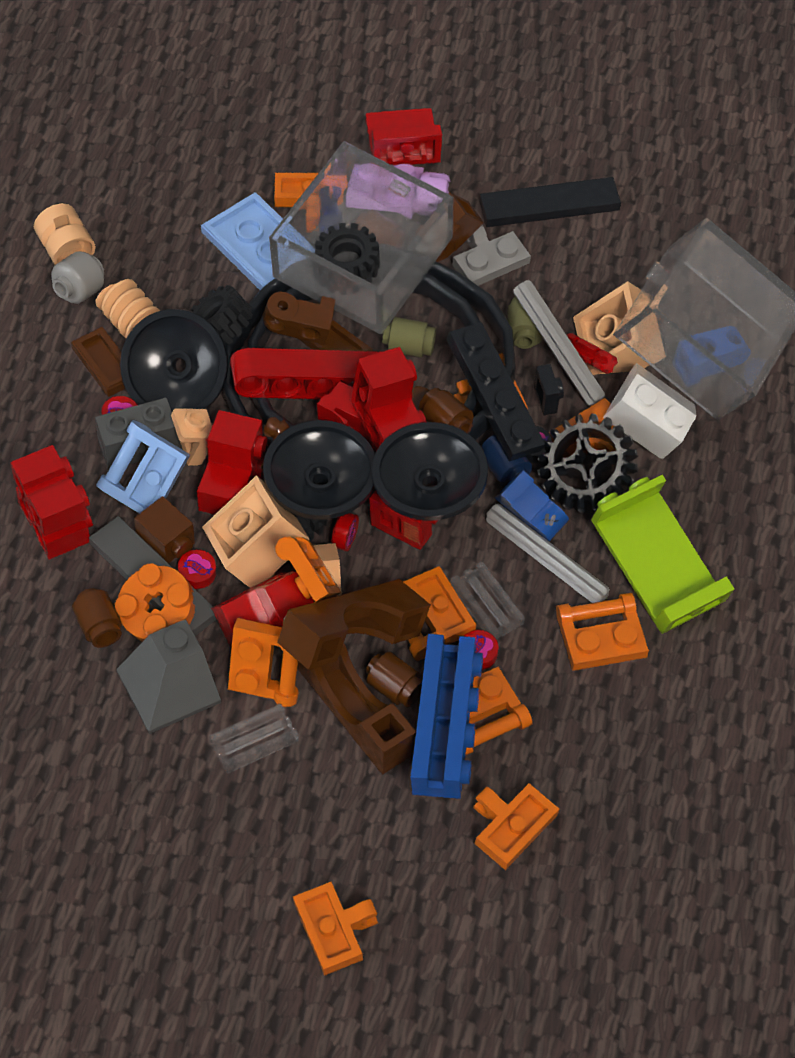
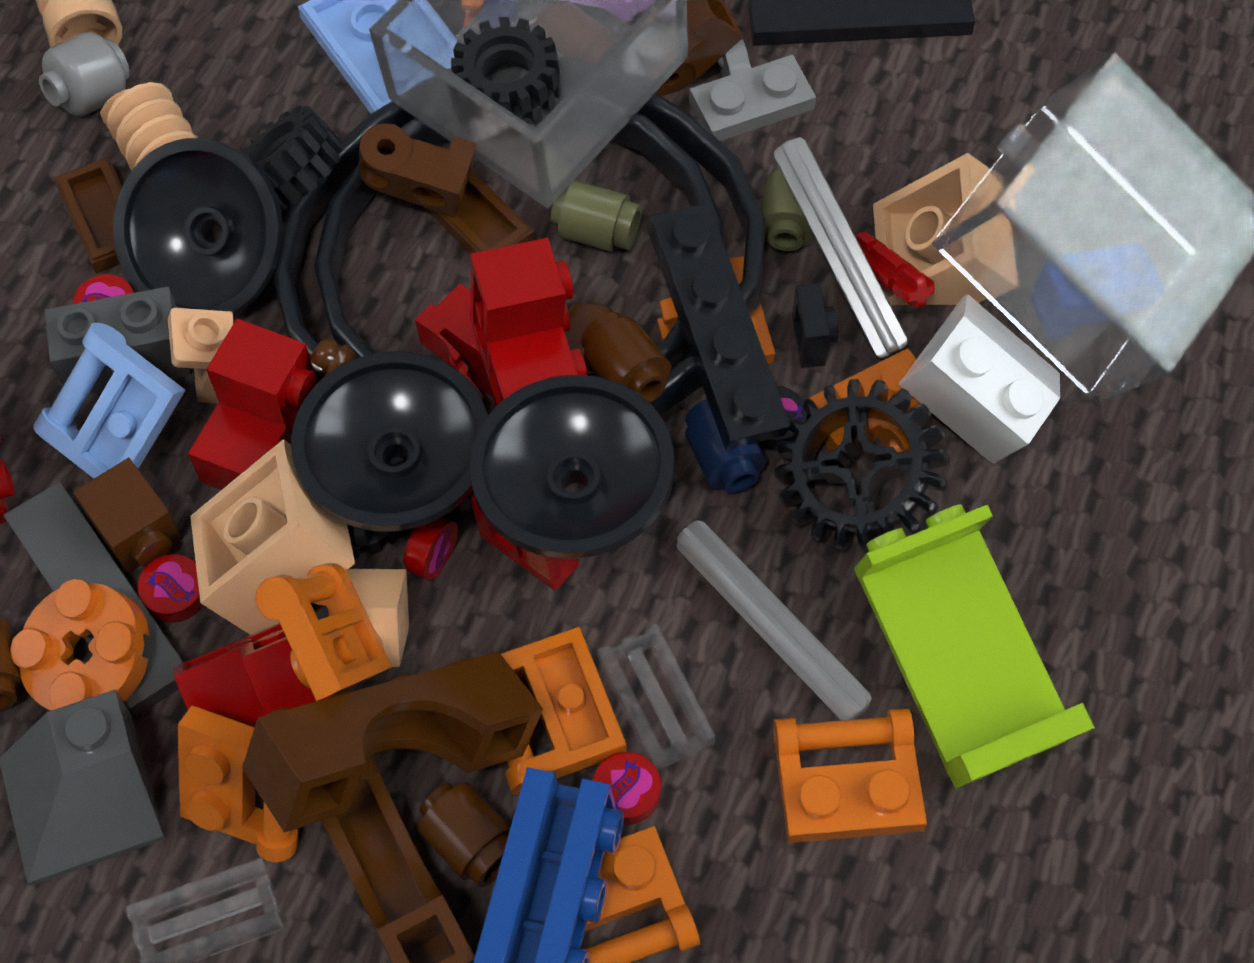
camera: 10 degrees right, 5 degrees up
red beam [230,348,380,399] -> none
blue leg [495,470,569,542] -> none

